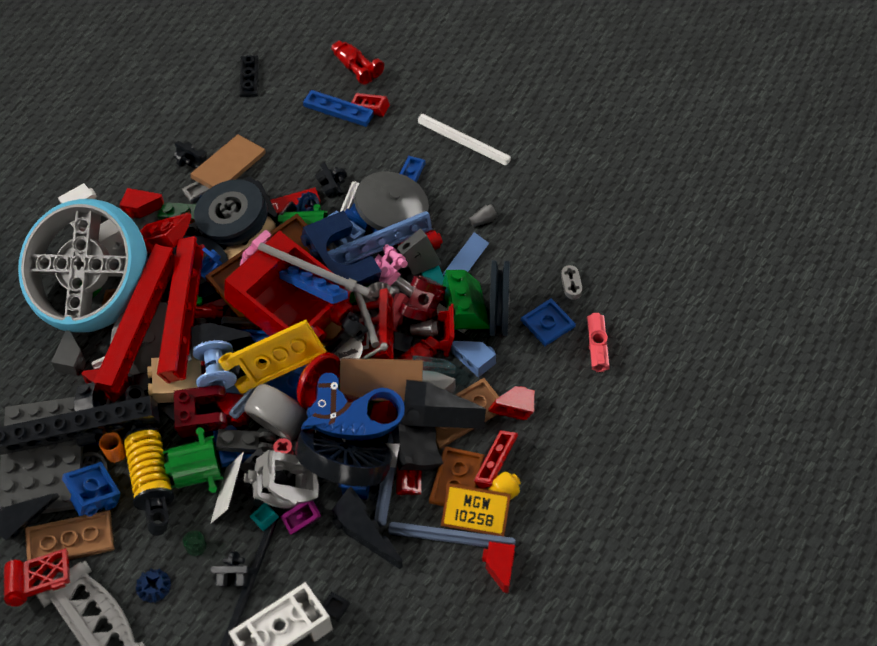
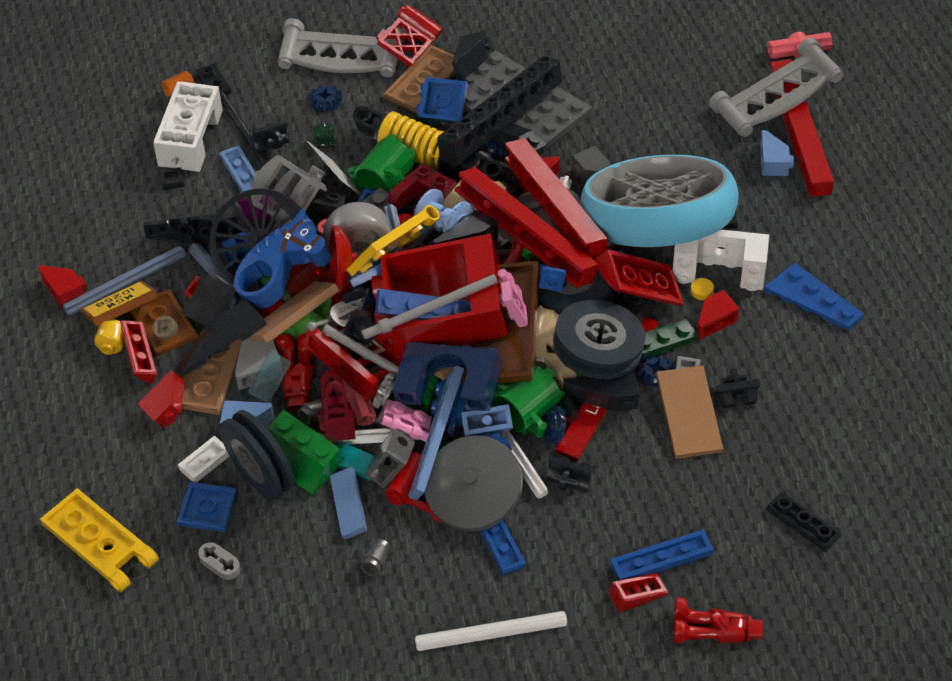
camera: 135 degrees right, 5 degrees down
red piece [437,304,454,357] -> none
coral piece [587,313,610,372] -> none
none -> yellow hinge [40,488,159,593]
none -> dark tan tile [153,316,178,340]
none -> white plate [178,436,229,483]
none -> medium blue tile [219,145,255,192]
none -> blue wing [764,263,864,330]

